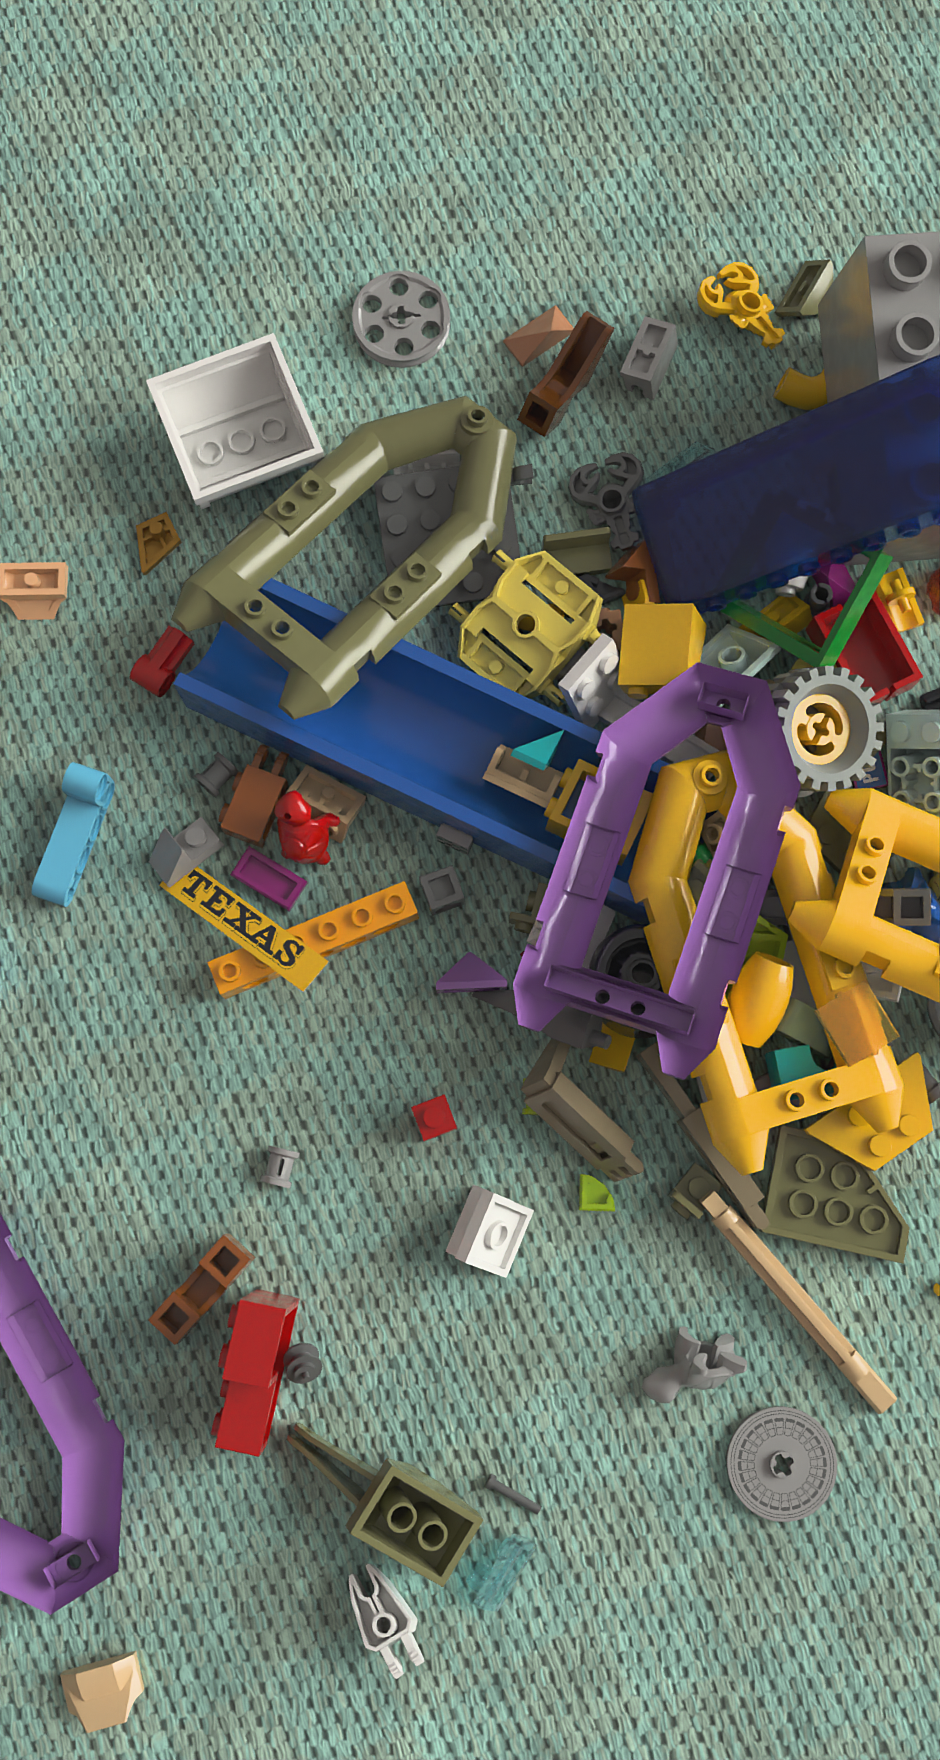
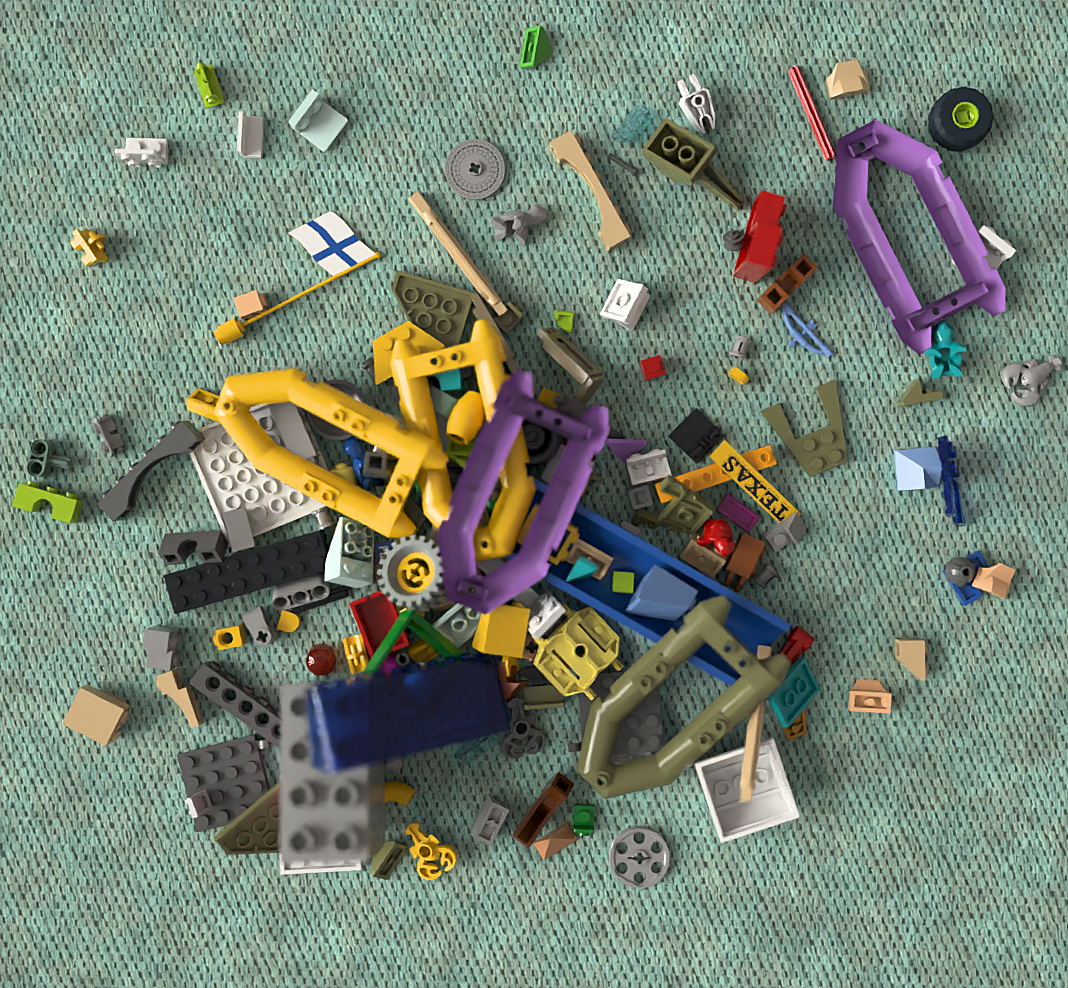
camera: 170 degrees left, 10 degrees up
medium azure beam [32,762,115,907] -> none
clear yellow piece [814,980,900,1067] -> none
none -> bright green slope [519,26,552,69]
none -> tan arch [549,130,631,252]
none -> green bracket [573,804,594,836]
none -> lime tile [612,571,634,594]
none -> medium blue slope [624,565,698,621]
none -> white bracket [626,449,671,487]
none -> olive wing [631,474,714,534]
none -> black hinge [668,408,725,464]
none -> yellow tile [728,367,750,385]
none -> tan piece [740,645,772,803]
none -> olive wing [760,380,848,477]
none -> teal plate [768,657,821,728]
none -> medium blue piece [780,301,834,358]
none -> axle [788,65,836,161]

